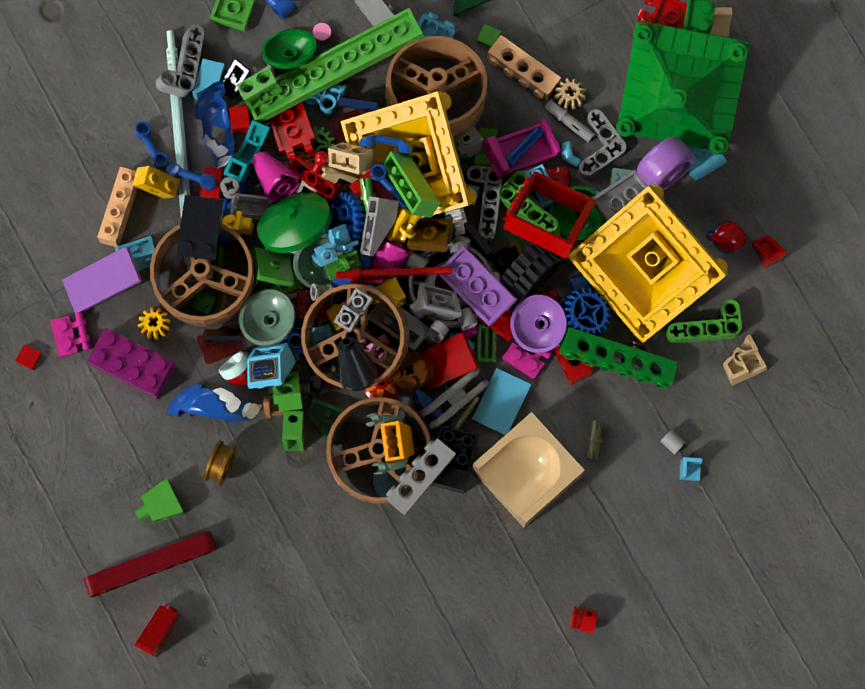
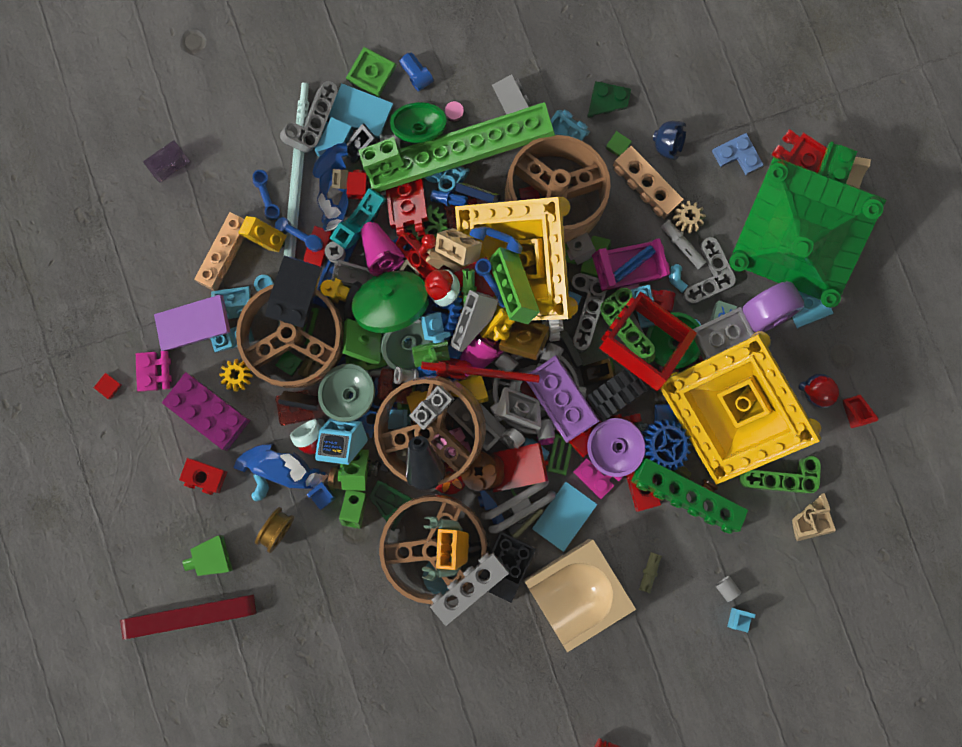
camera: 10 degrees right, 5 degrees up
red slope [134,604,180,657] -> none
medium azure bracket [312,242,338,267] -> none
none -> clear purple brick [143,140,190,183]
none -> red brick [179,458,228,495]
none -> medium azure slope [210,326,255,352]
none -> medium azure arm [252,475,269,501]
none -> medium azure tile [254,275,274,291]
none -> blue panel [306,482,336,510]
none -> medium azure tile [328,83,394,139]
none -> dark tan tile [332,169,348,189]
none -> black slope [344,281,363,322]
none -> red piece [425,270,460,307]
none -> blue axle [430,190,468,206]
none -> dark blue cylinder [653,121,686,160]
none -> medium blue plate [712,133,764,175]

